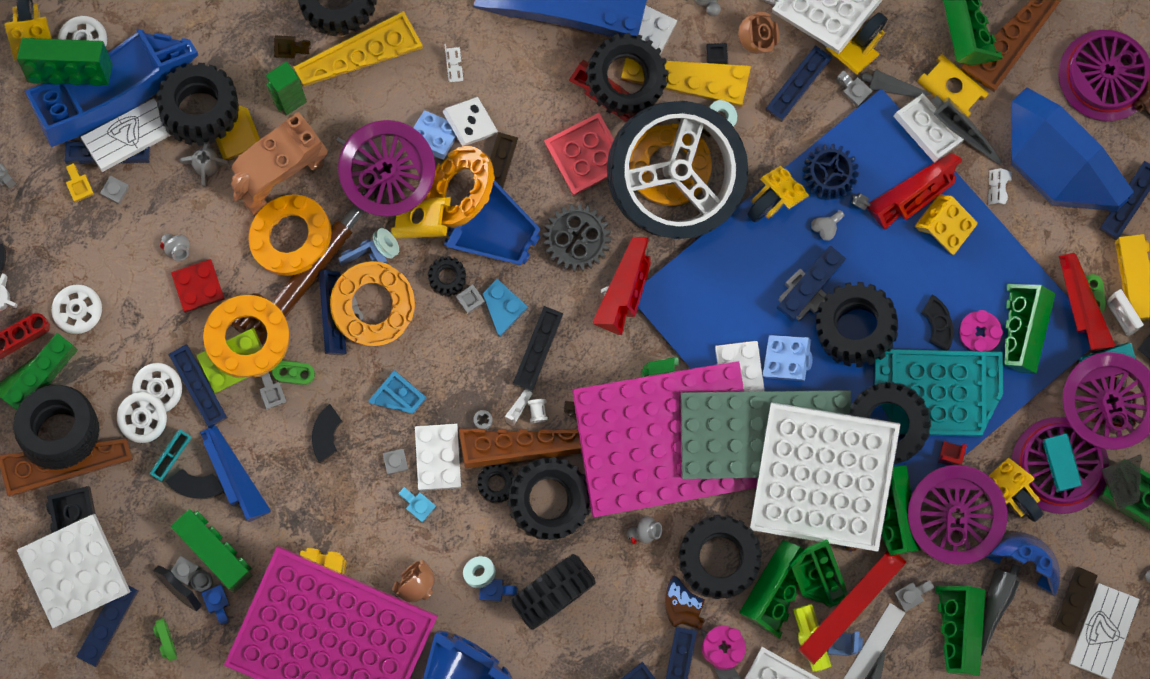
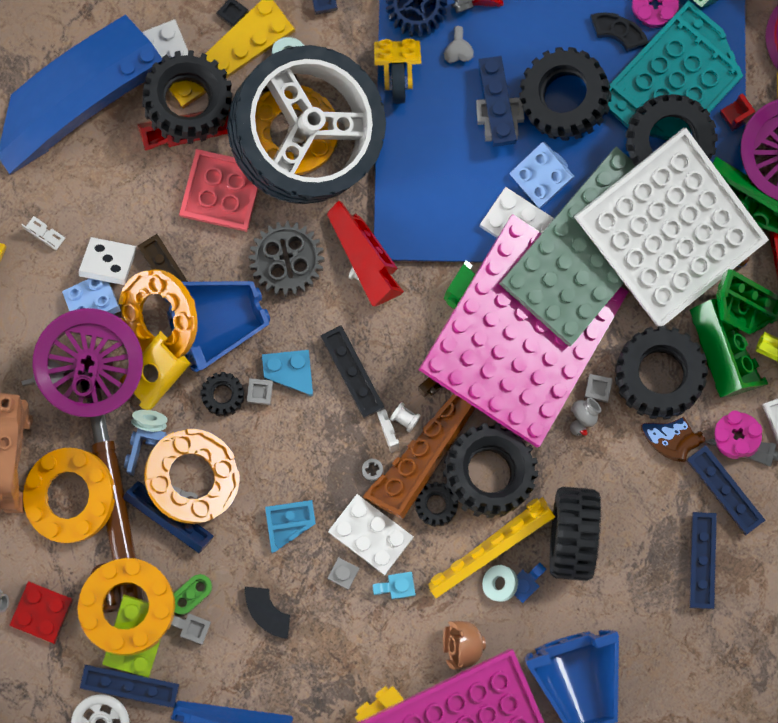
camera: 45 degrees left, 0 degrees up
none -> yellow wing [428,497,555,598]
none -> light grey plate [584,374,613,403]

